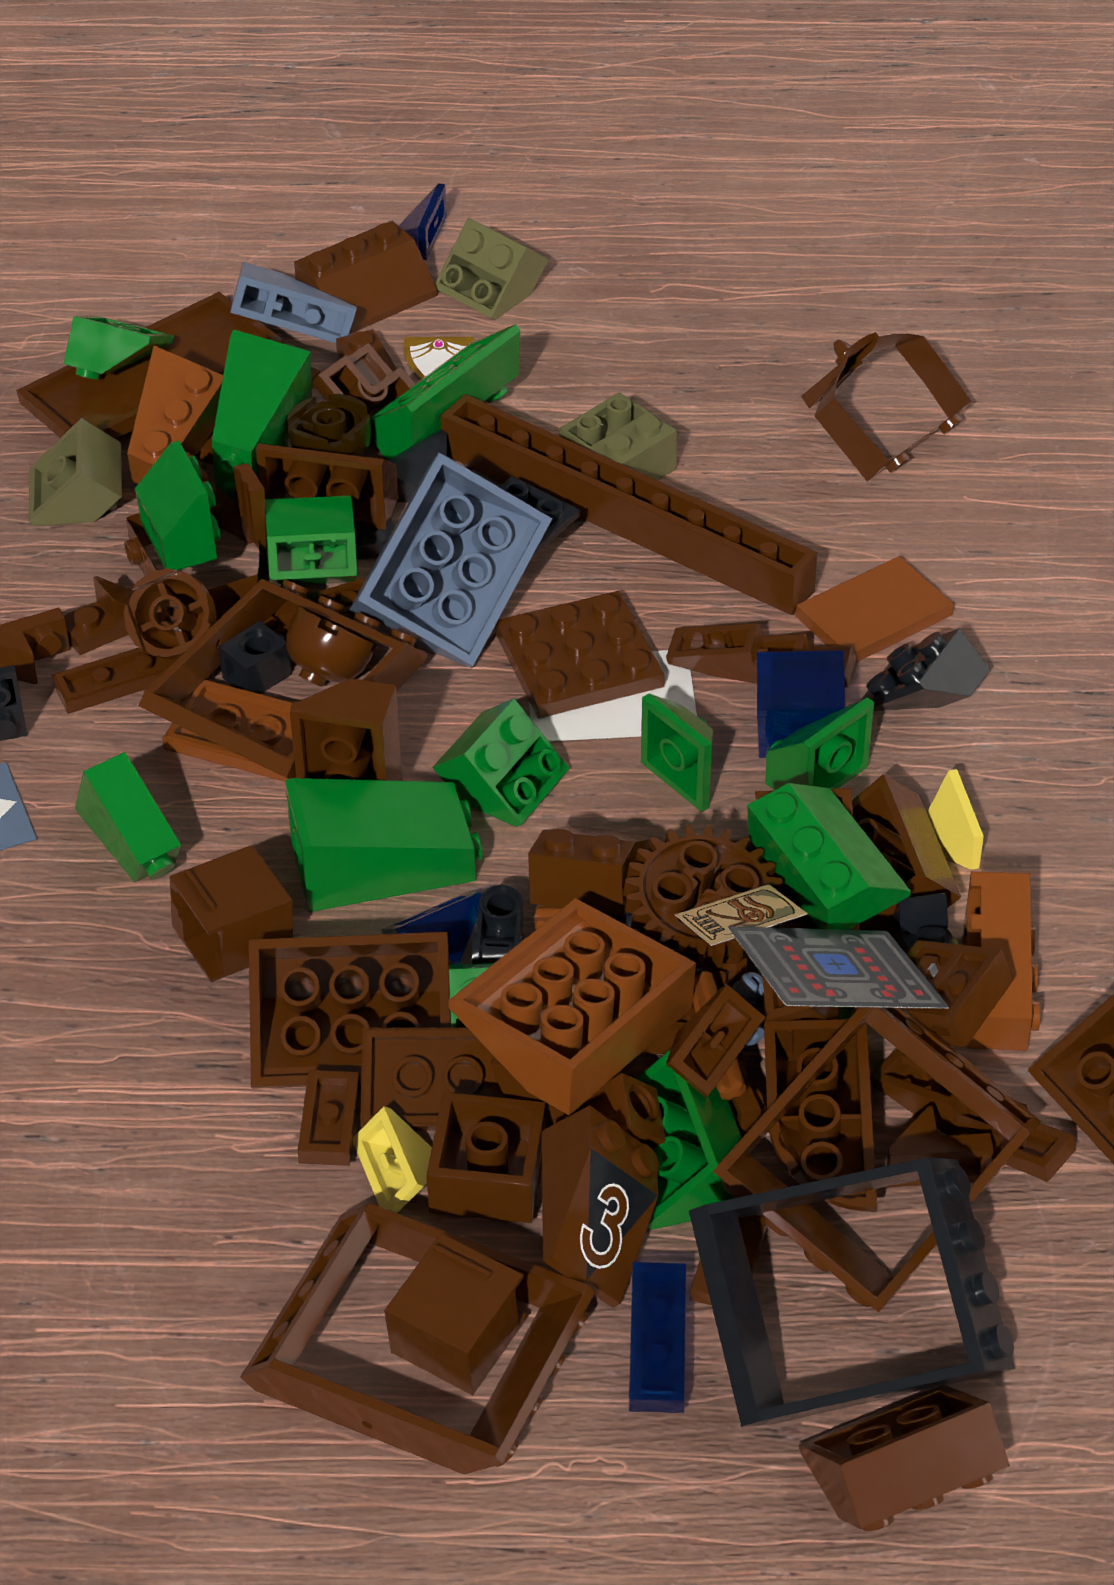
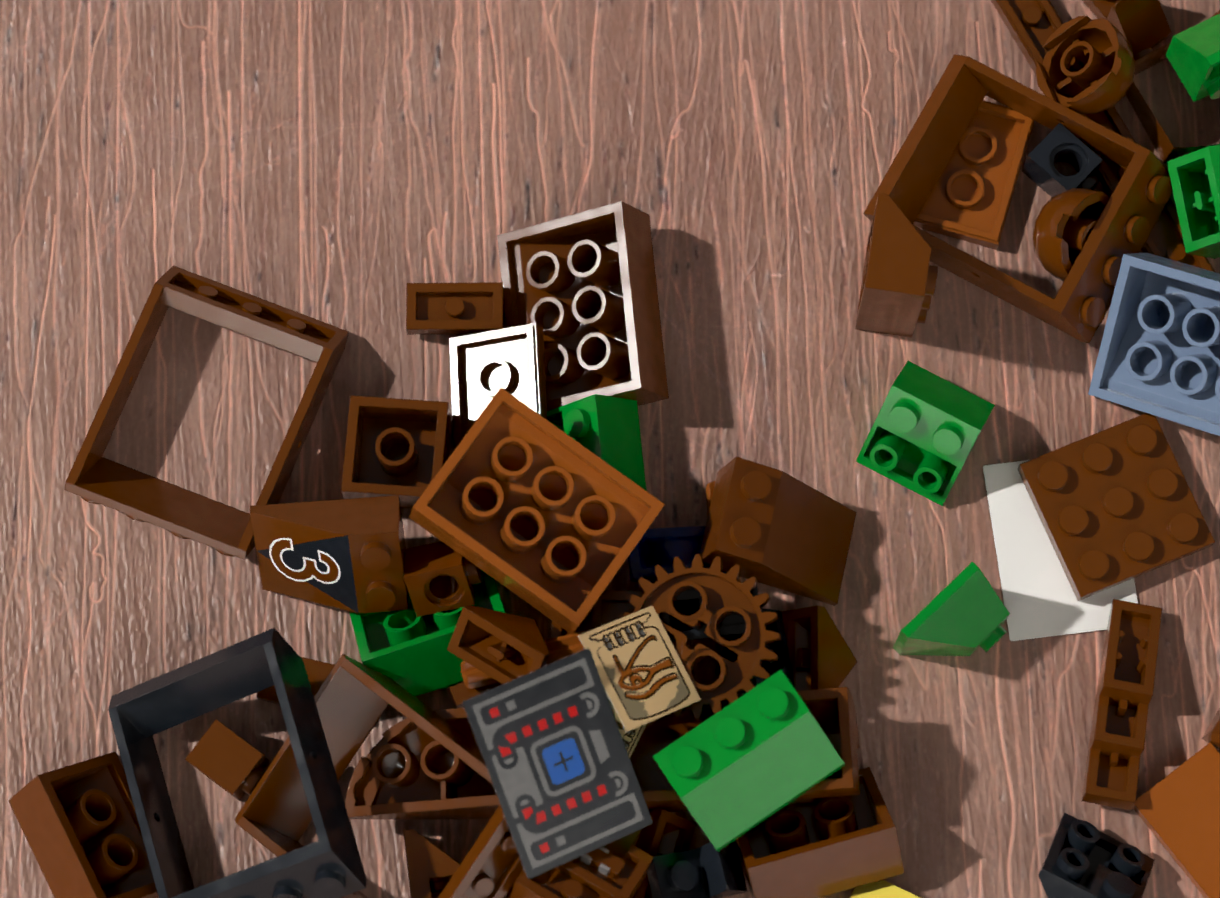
camera: 90 degrees right, 30 degrees up
green slope [75,752,181,882] -> none
reddish brown piece [169,845,293,982] -> none
green slope [285,778,482,912] -> none
light yellow slope [353,1106,432,1213] -> none
clear blue slope [381,892,481,964] -> none
reddish brown piece [384,1233,527,1396] -> none
black piece [472,885,524,964] -> none
clear blue plate [629,1262,686,1413] -> none
clear blue piece [757,650,845,758] -> none
green slope [765,697,874,790] -> none
none -> reddish brown brick [185,719,270,801]

